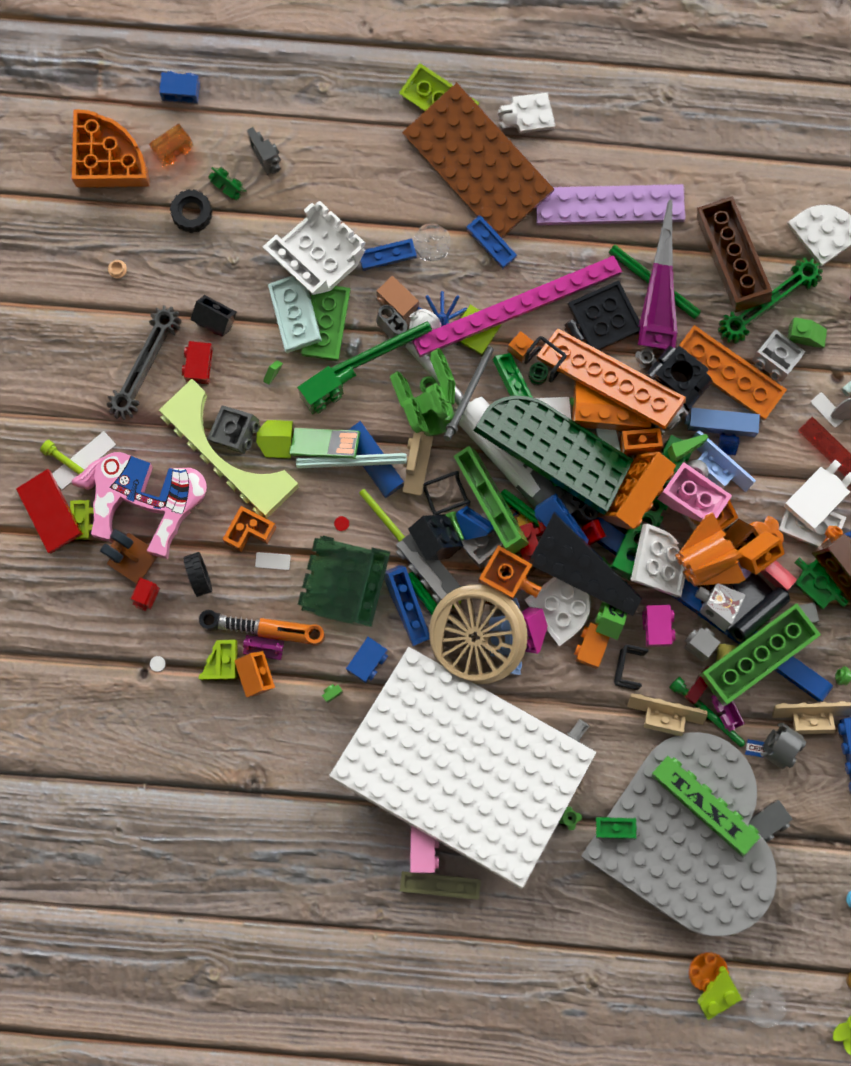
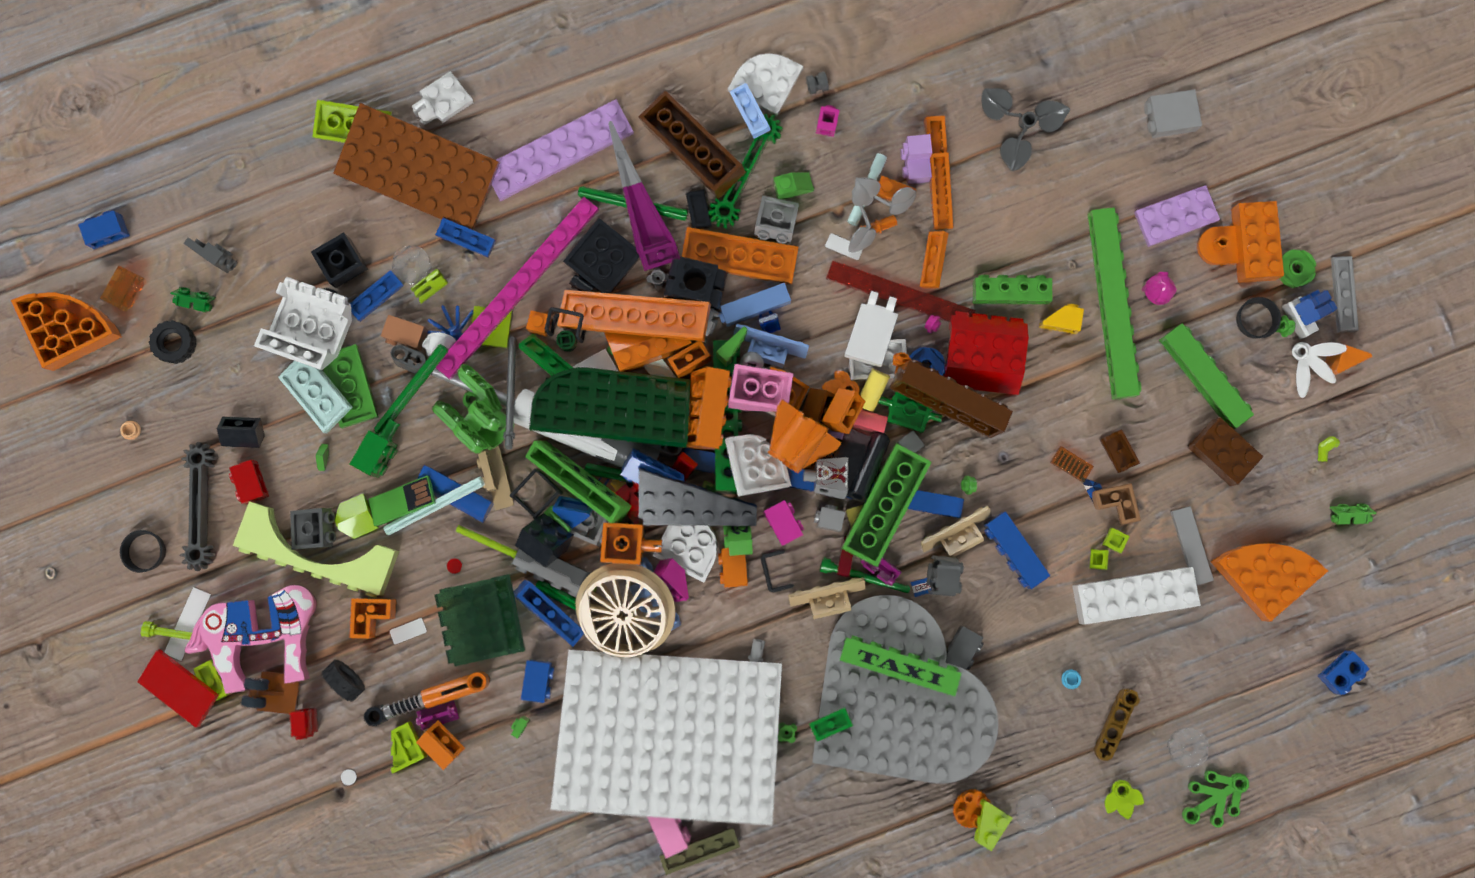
camera: 25 degrees left, 5 degrees up
none -> black tyre [120,530,166,573]
none -> black brick [311,232,368,288]
none -> lime arm [410,269,448,304]
none -> black tile [685,189,712,229]
none -> light blue plate [729,83,771,139]
none -> light yellow brick [860,368,890,412]

